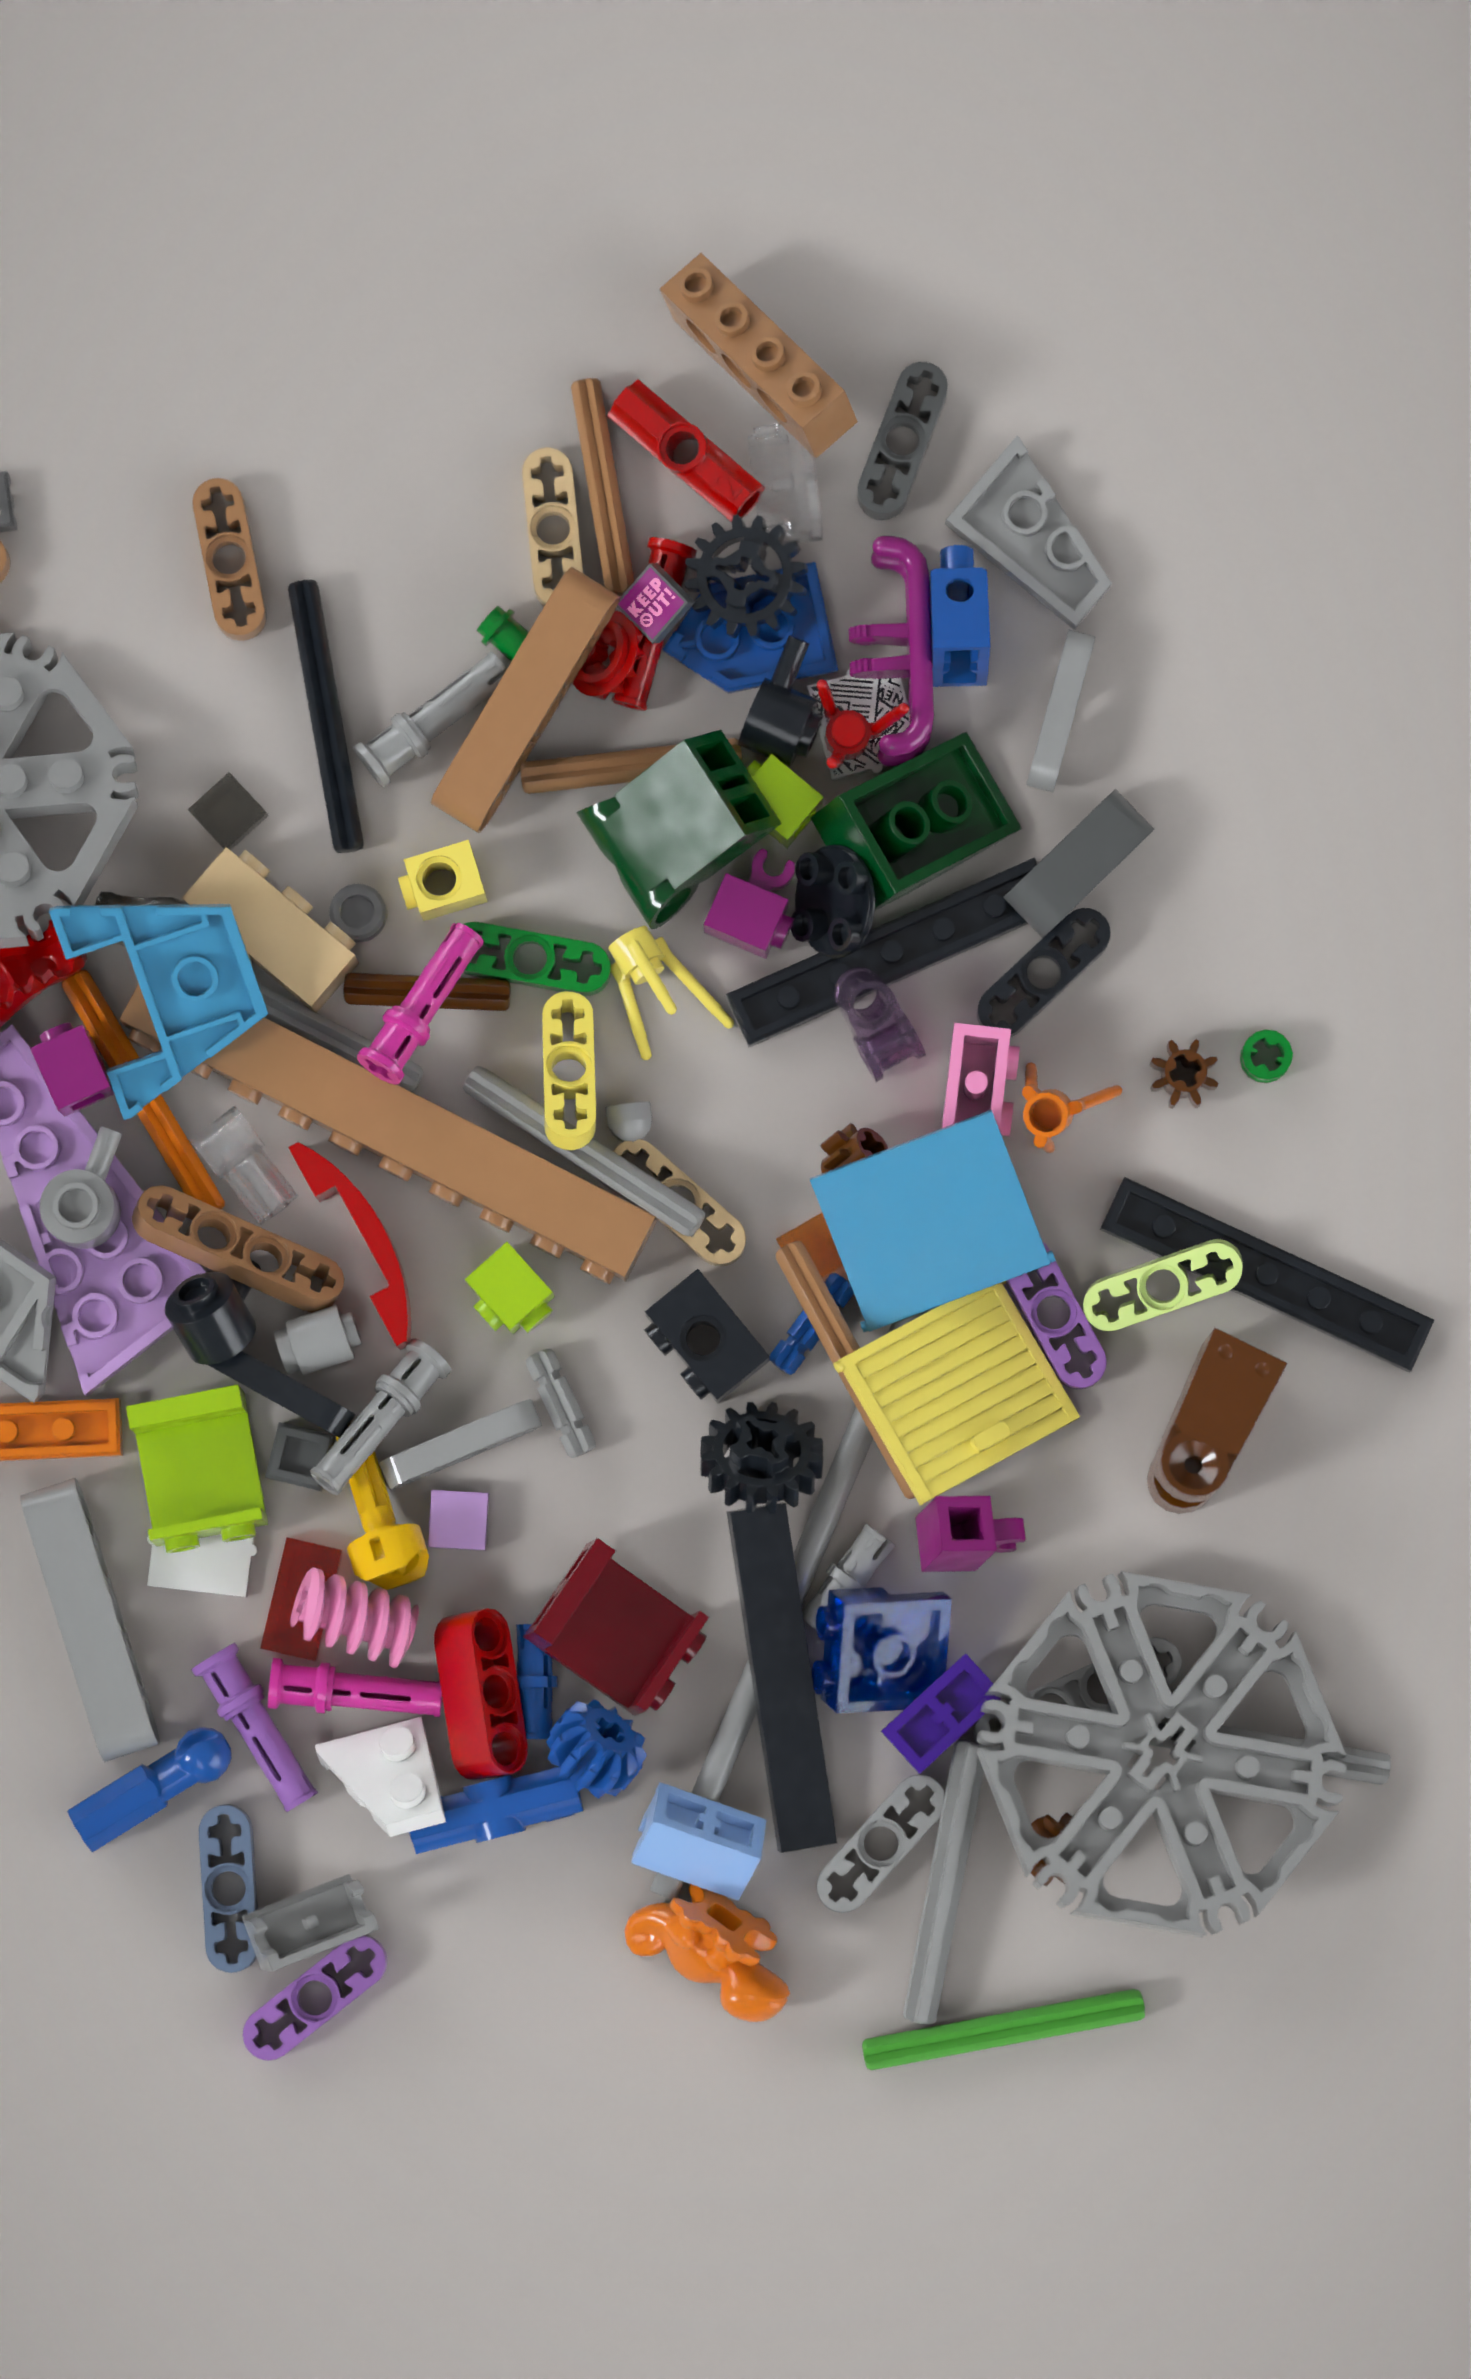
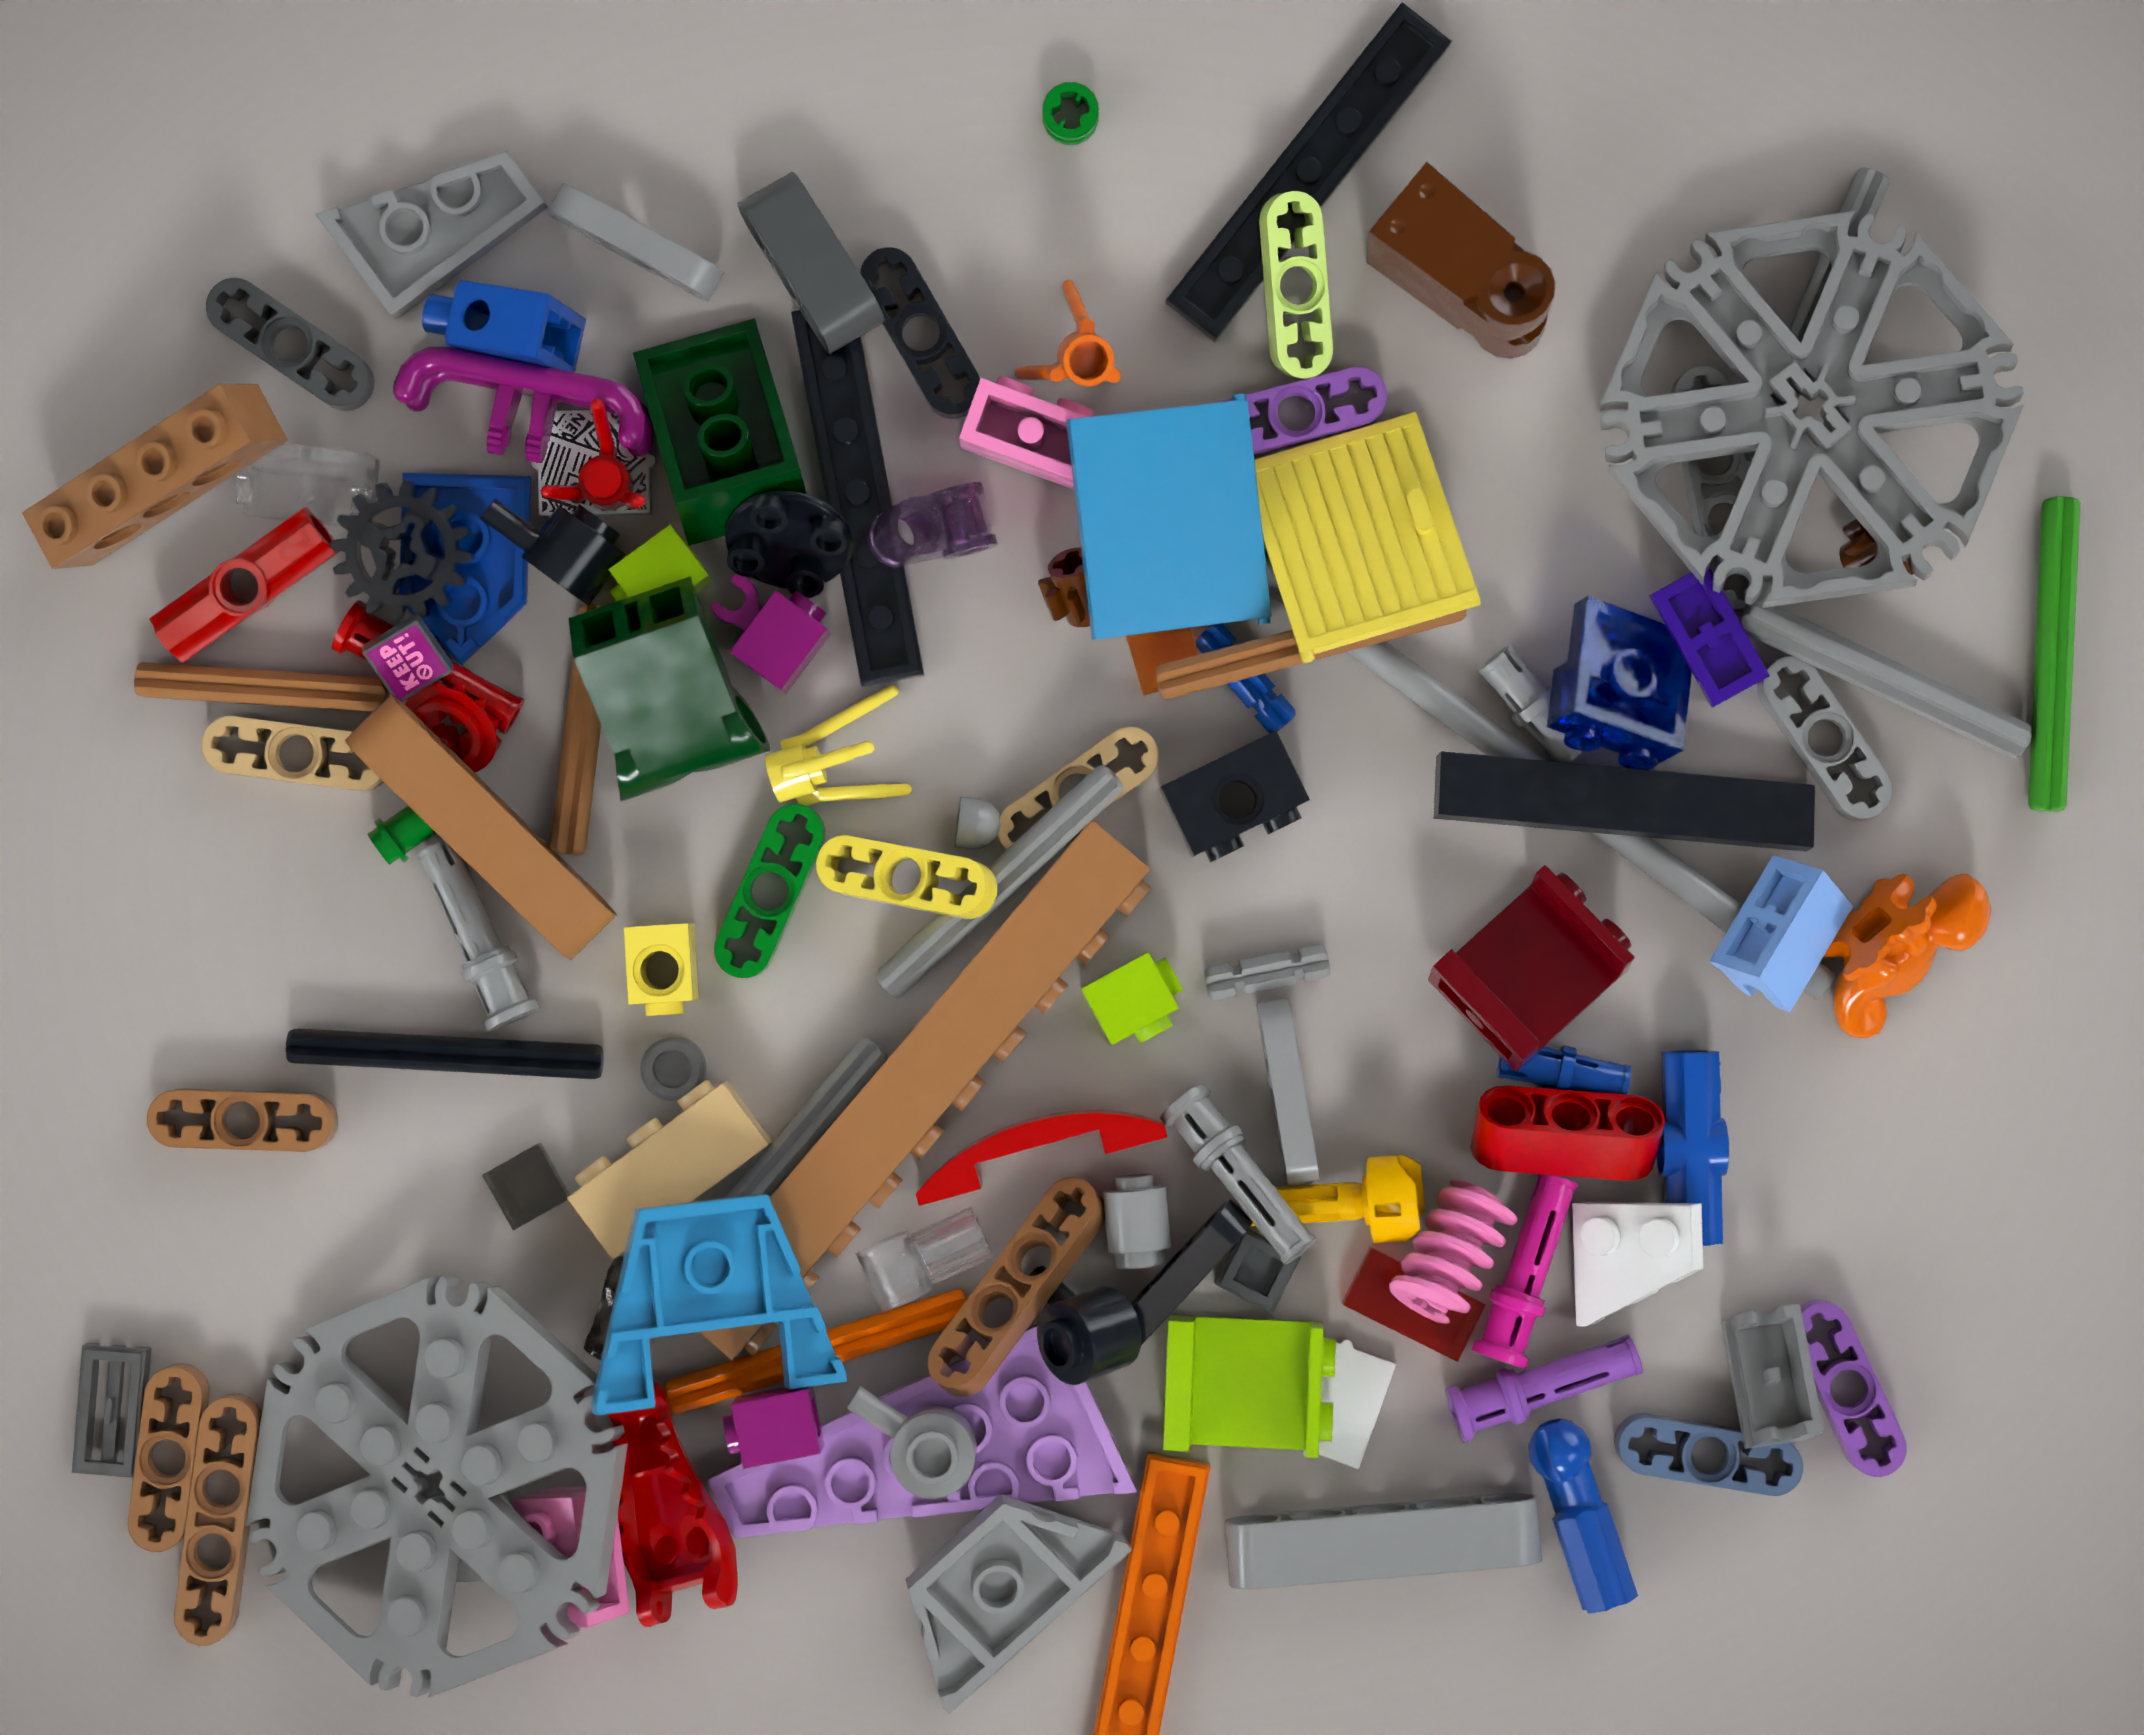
camera: 80 degrees left, 5 degrees up
reddish brown axle [343,973,511,1011] -> none
dark pink pin [357,923,484,1085] -> none
lavender tile [428,1490,489,1551] -> none
blue gear [546,1699,647,1799] -> none
black gear [700,1402,823,1514] -> none
magenta brick [915,1496,1026,1572] -> none
reddish brown gear [1150,1039,1219,1109] -> none

